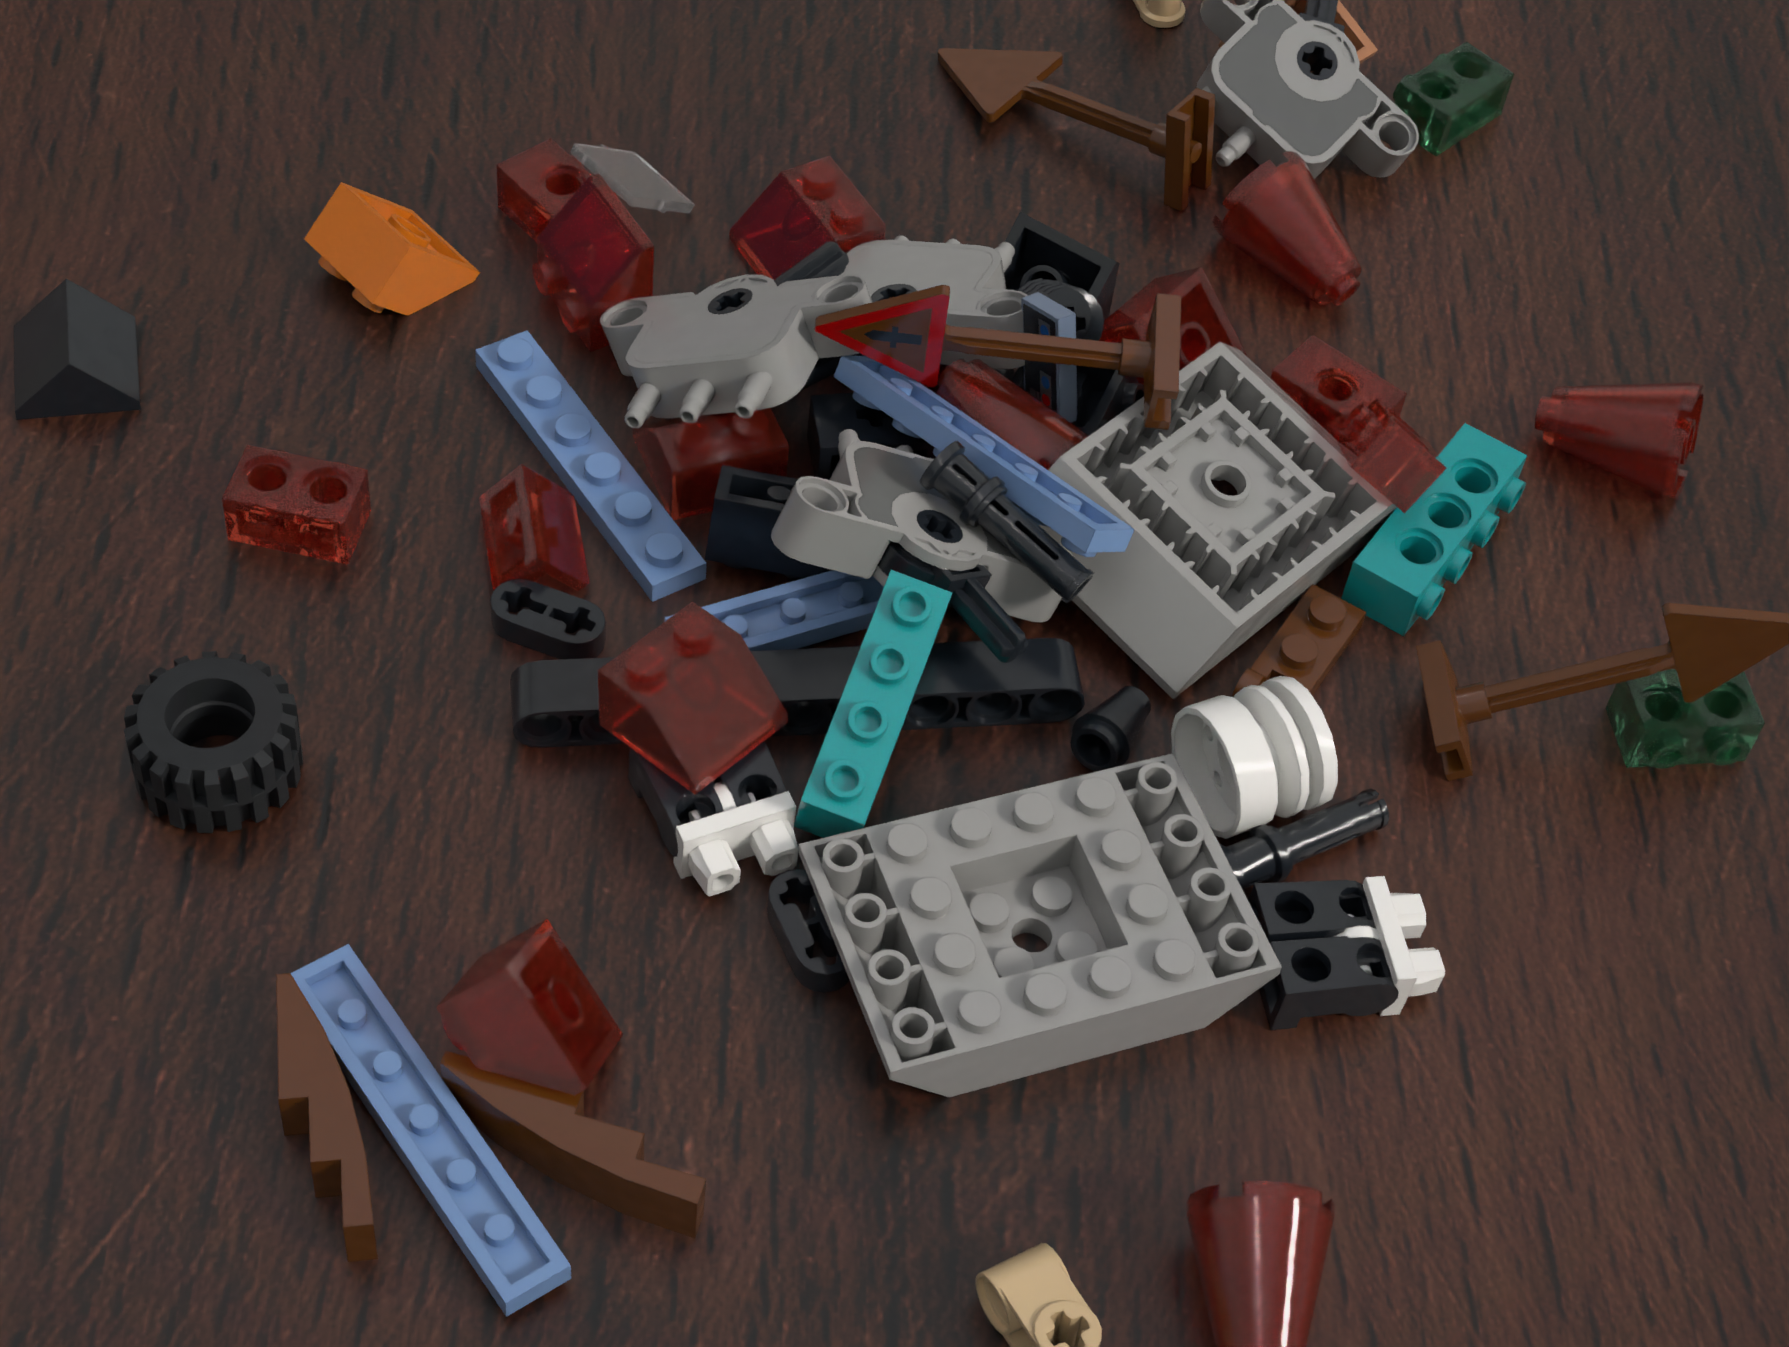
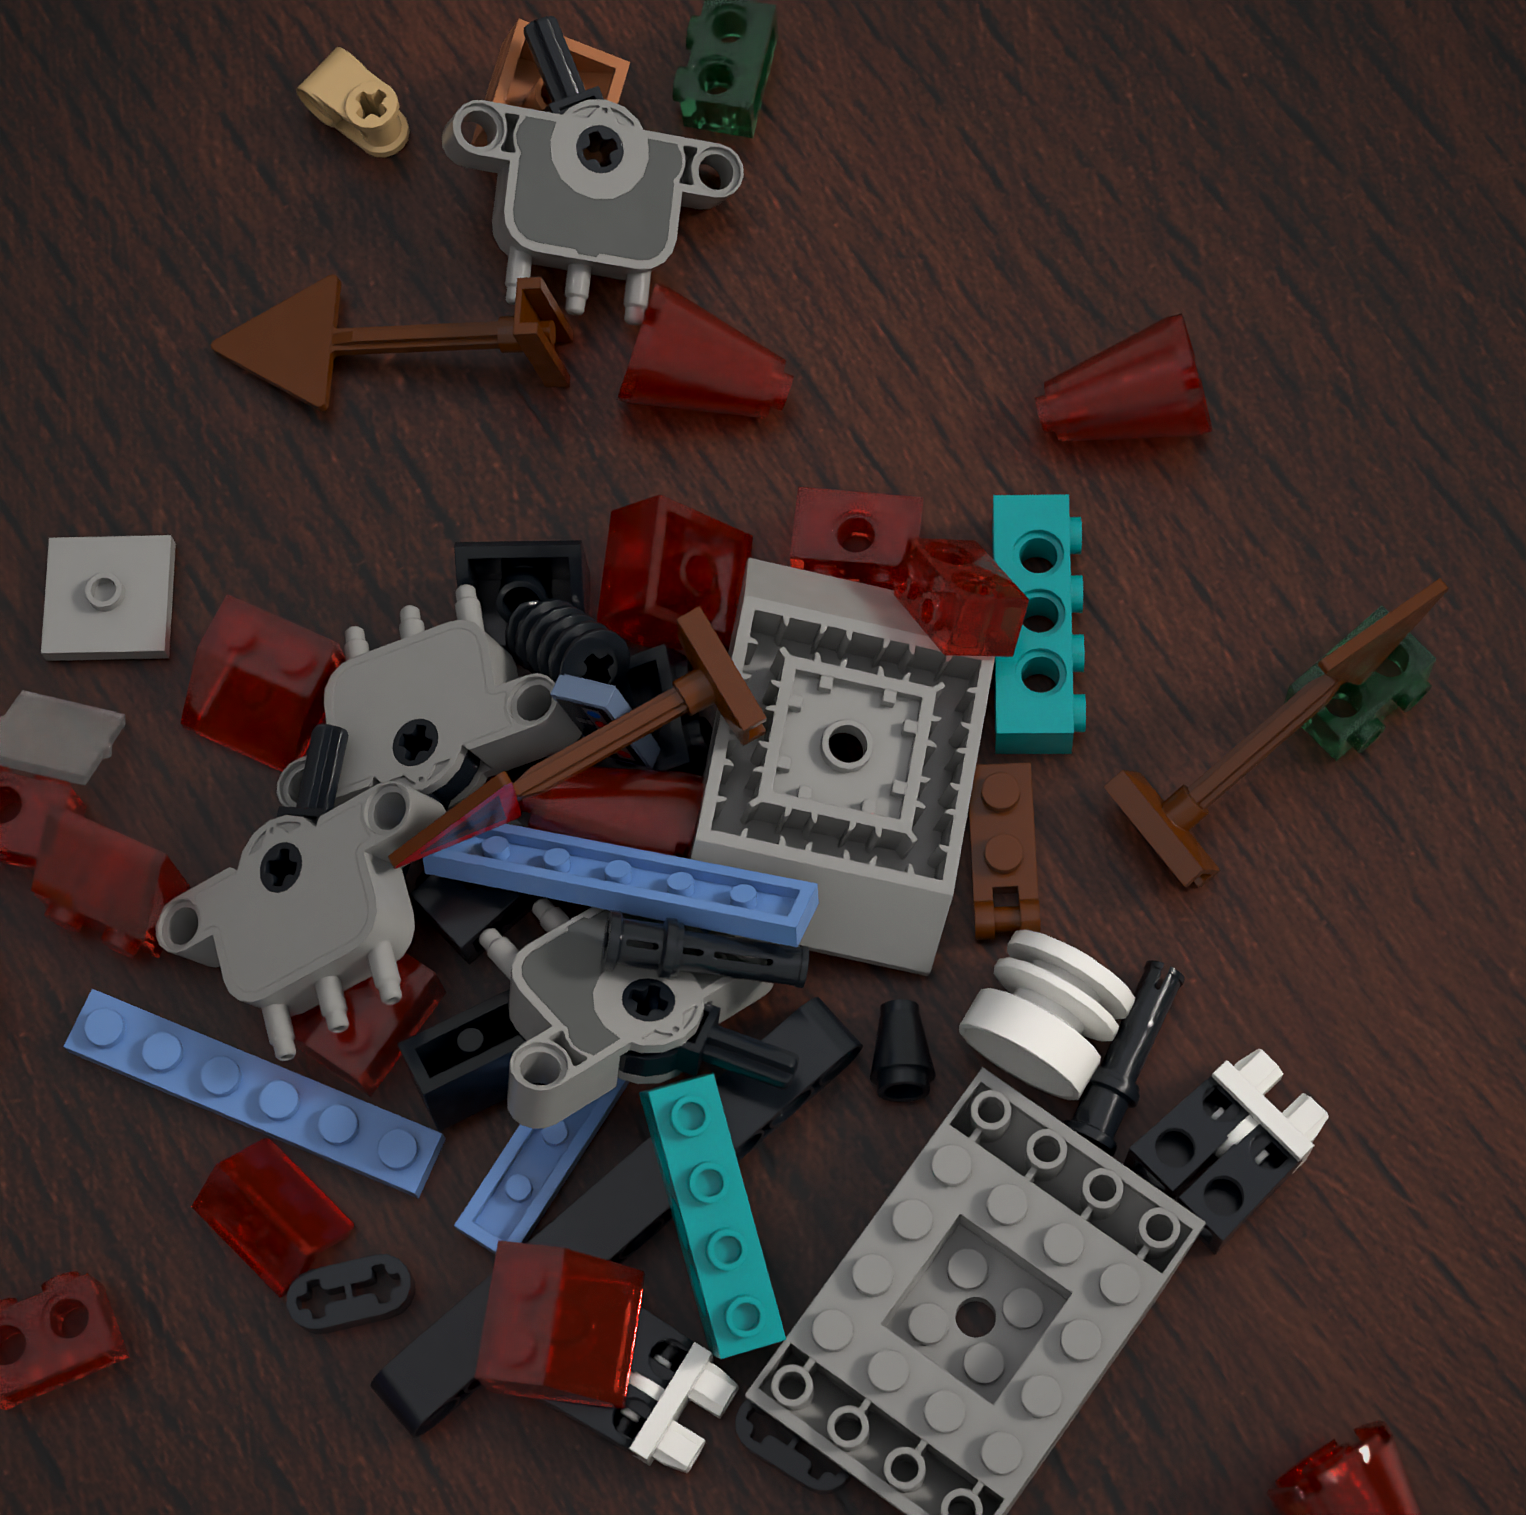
camera: 20 degrees left, 20 degrees up
none -> light grey plate [41,535,176,661]

